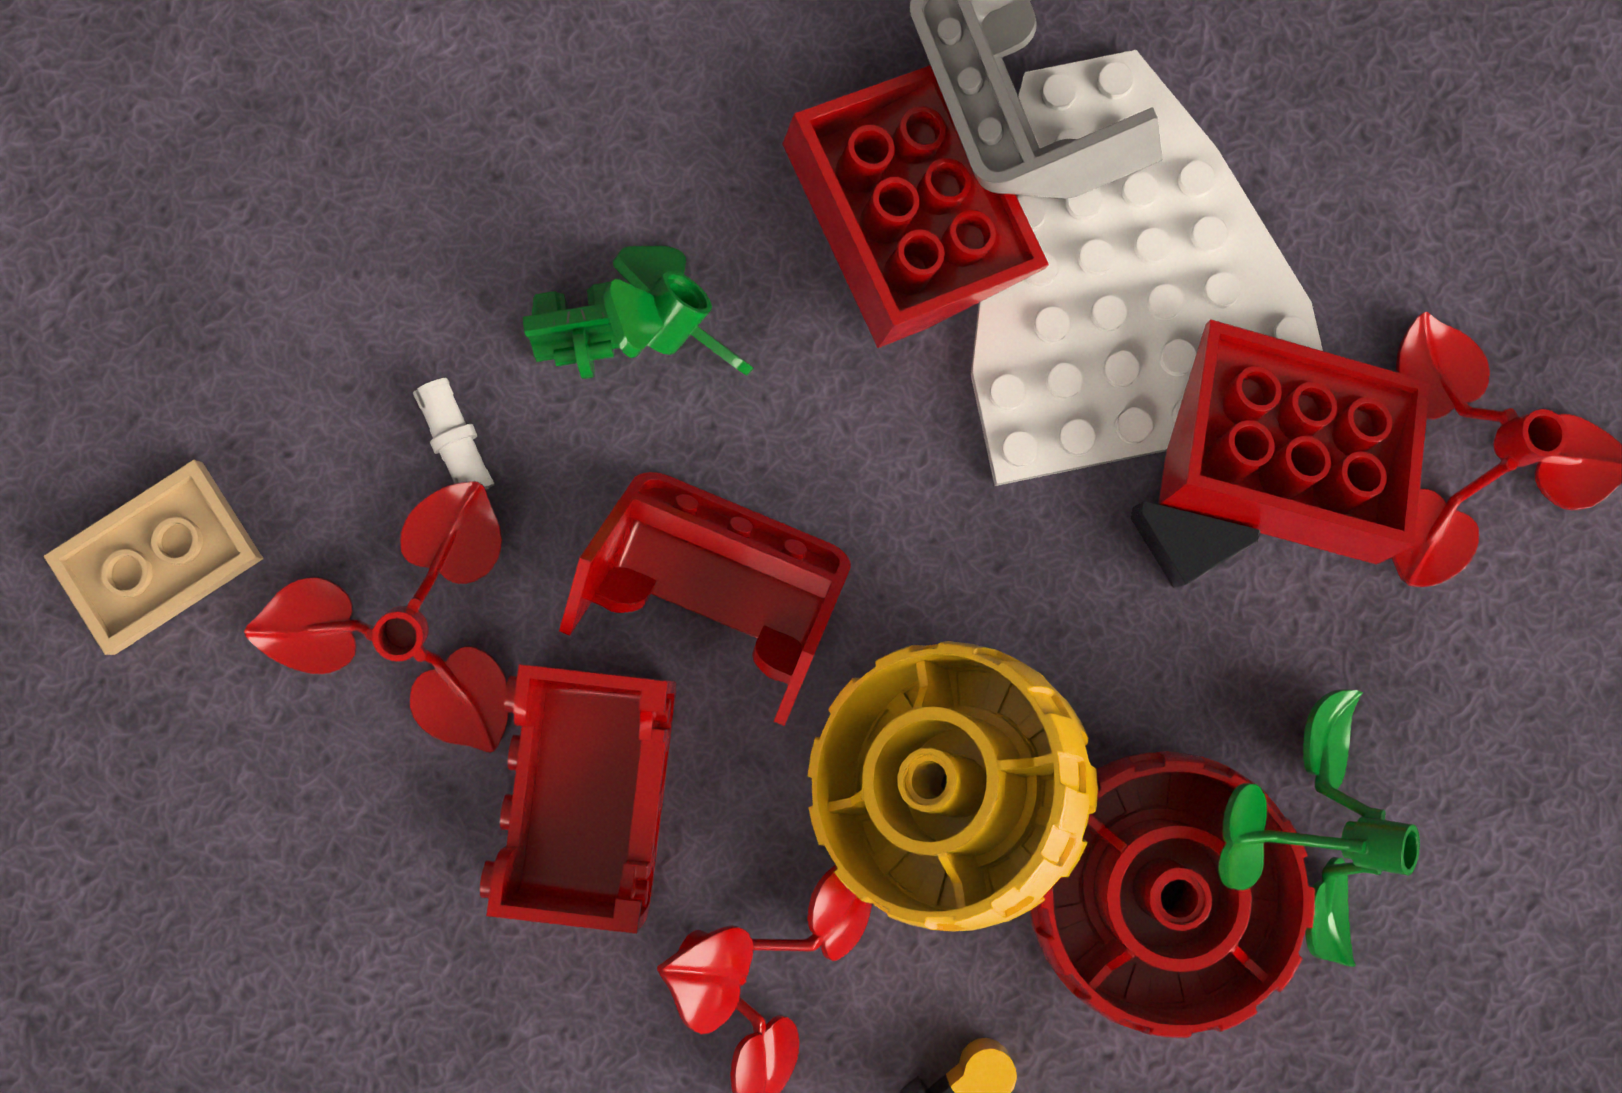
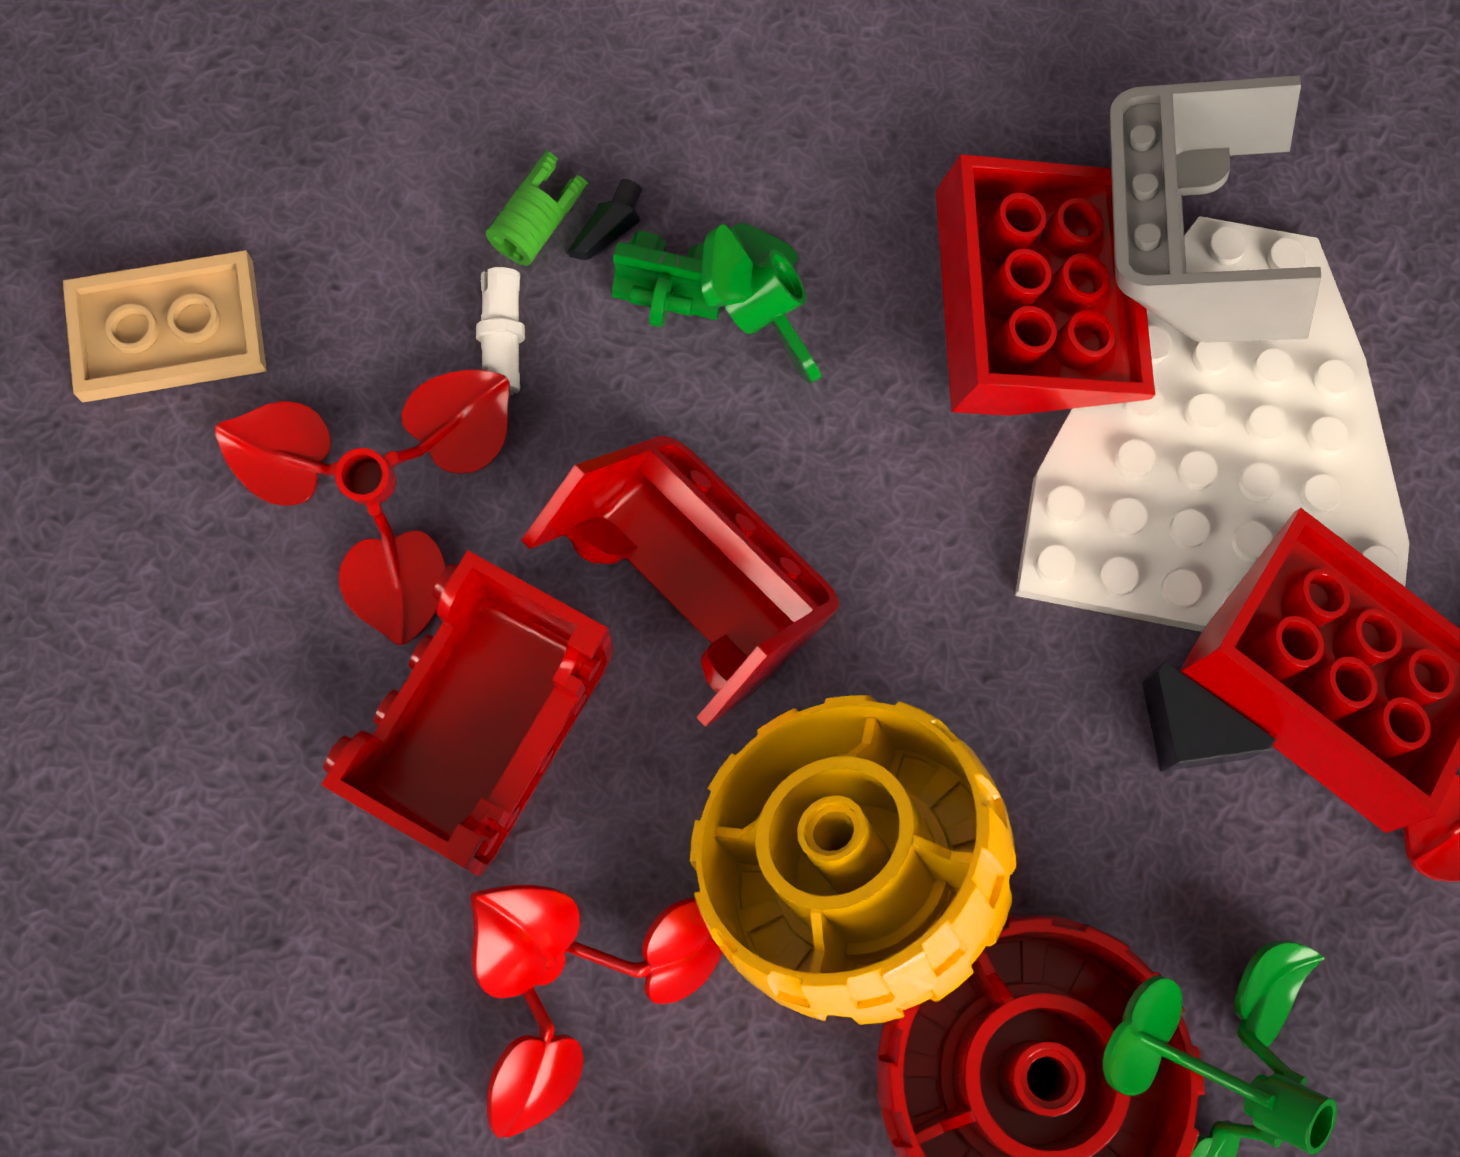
camera: 20 degrees right, 10 degrees down
none -> bright green hinge [486,149,589,266]
none -> black bar [567,179,642,260]

